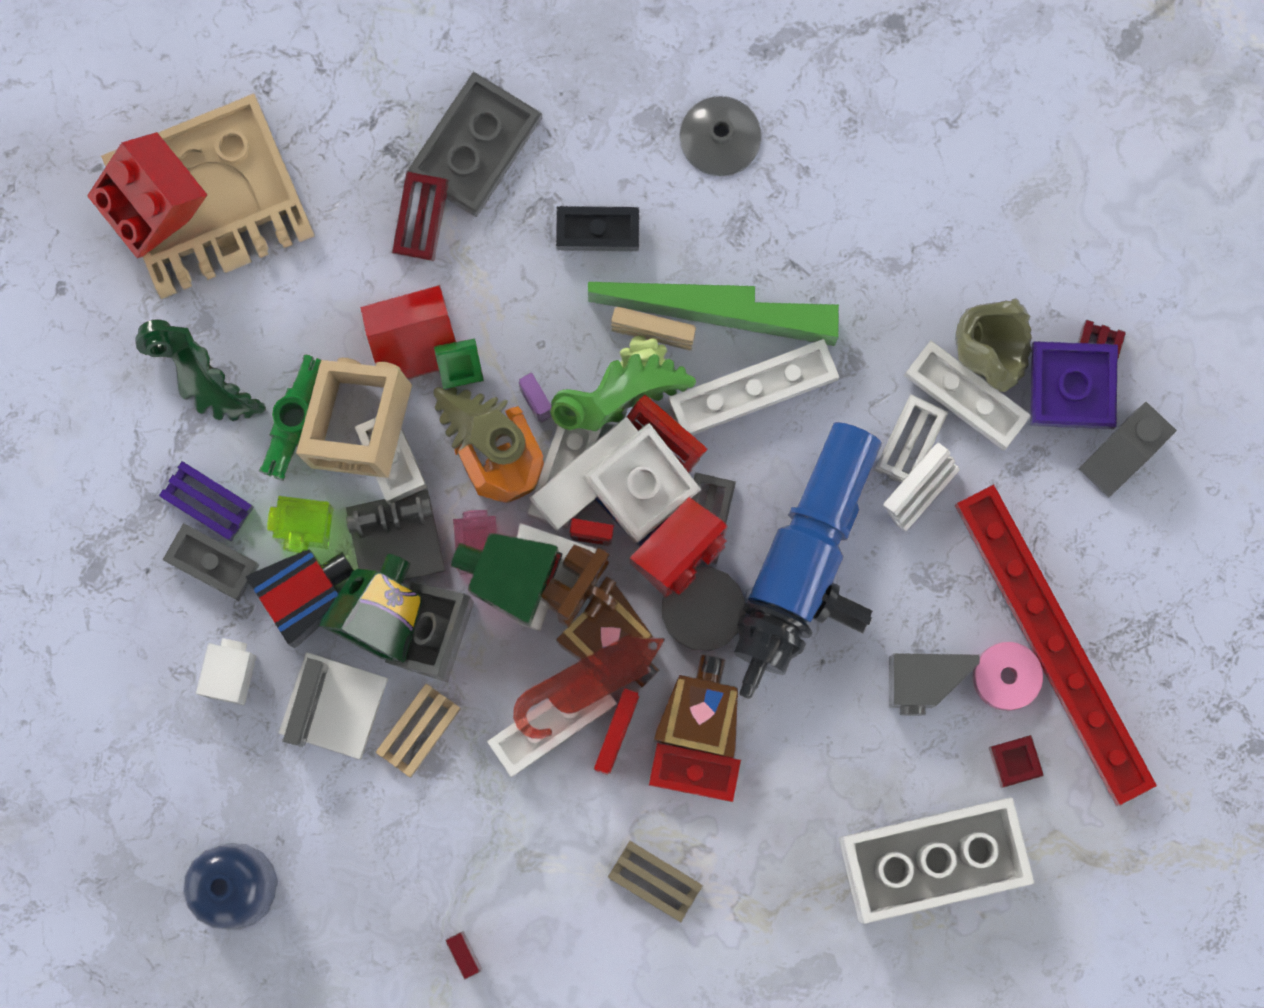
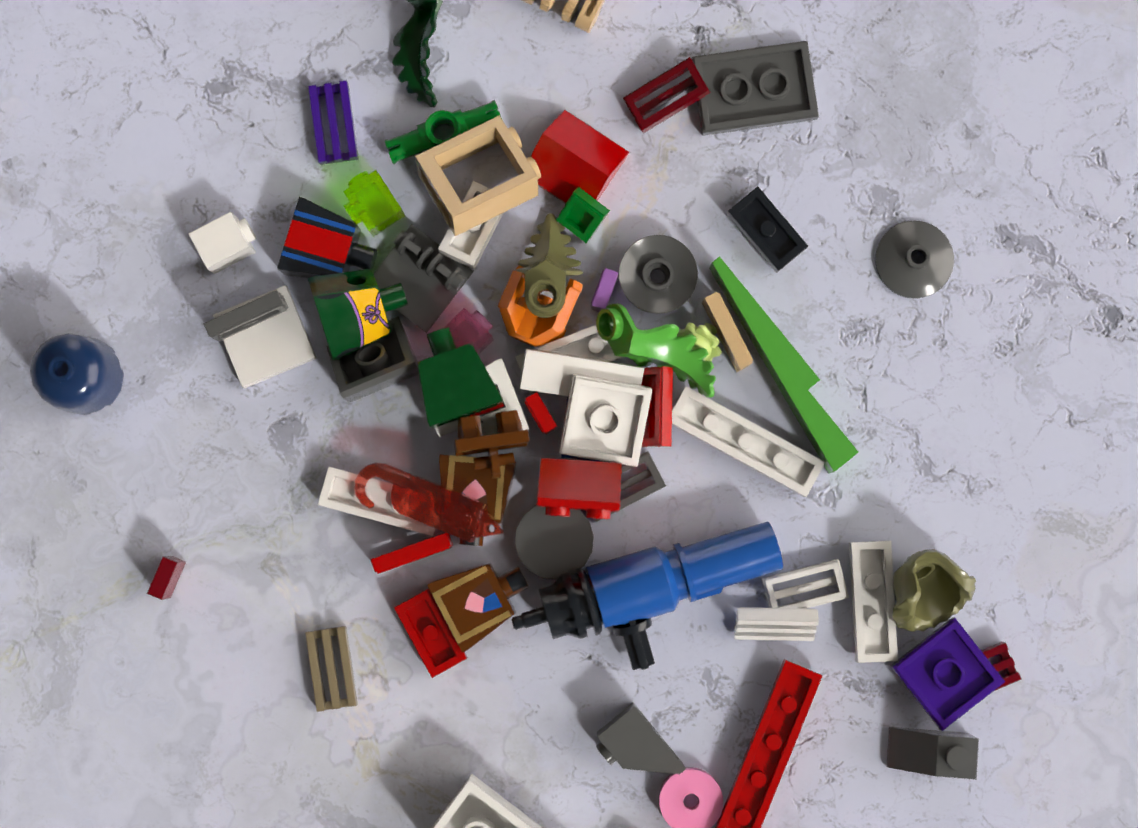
camera: 55 degrees right, 5 degrees up
dark grey plate [162,523,260,601] -> none
tan tile [375,683,461,778] -> none
none -> dark grey dish [619,235,698,314]

